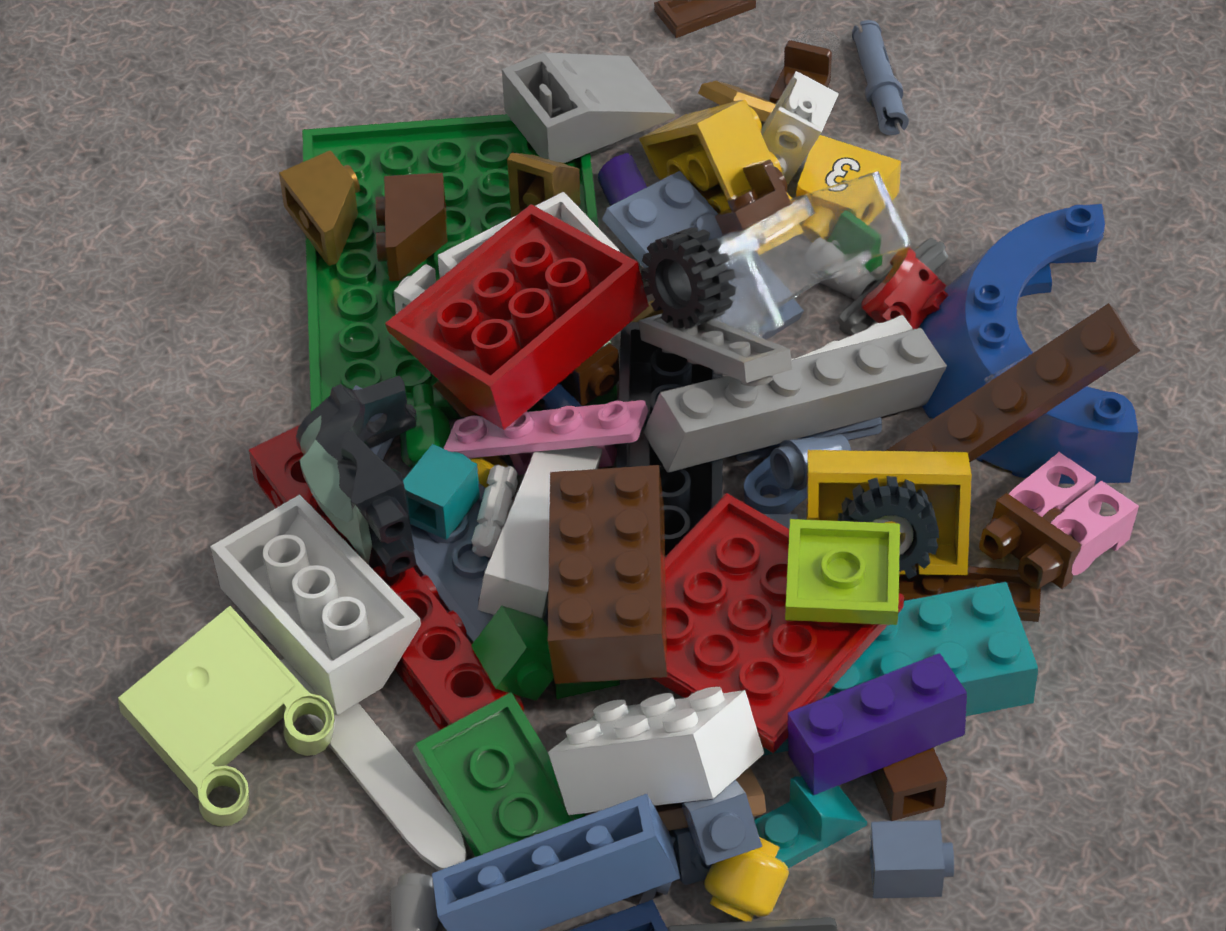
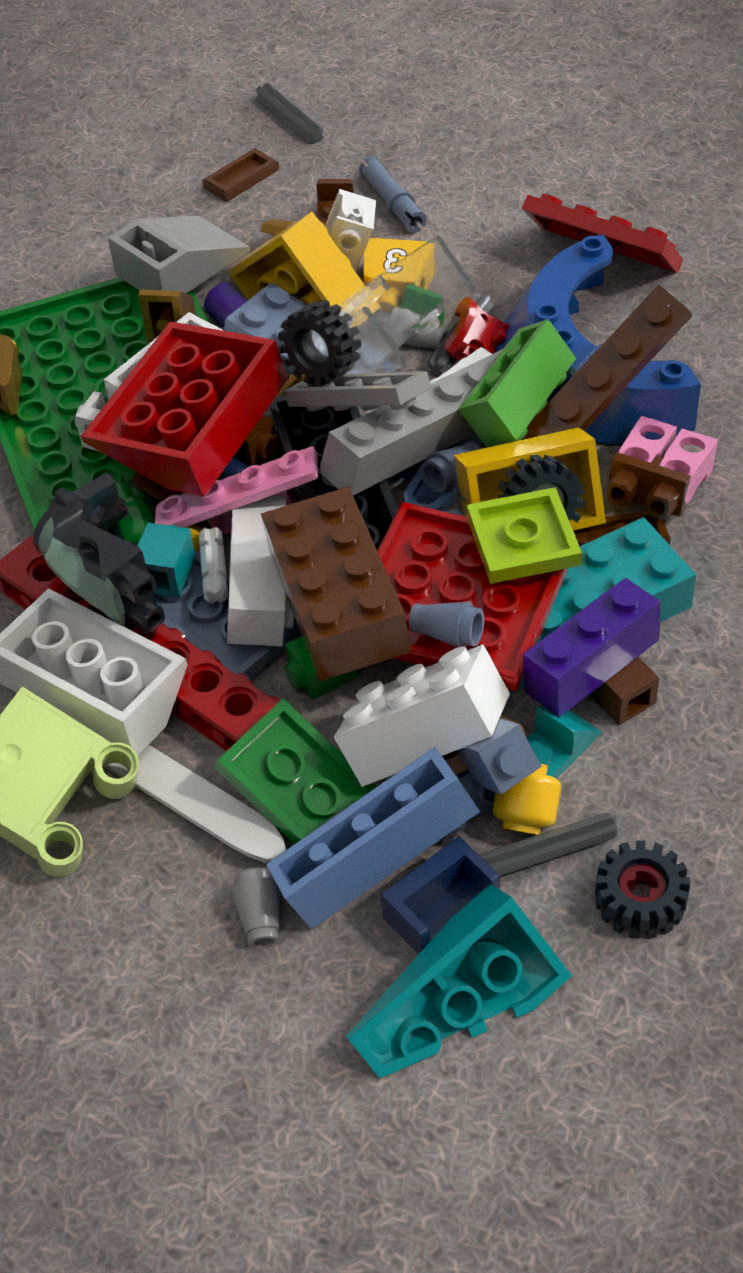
camera: 15 degrees left, 0 degrees up
reddish brown slope [376,173,447,281] -> none
green brick [471,605,554,701] -> none
reddish brown bracket [714,159,792,234] -> none
sand blue brick [869,820,954,898] -> none
none -> sand blue cone [409,601,484,648]
none -> bright green brick [458,319,576,448]
none -> red plate [522,193,683,273]

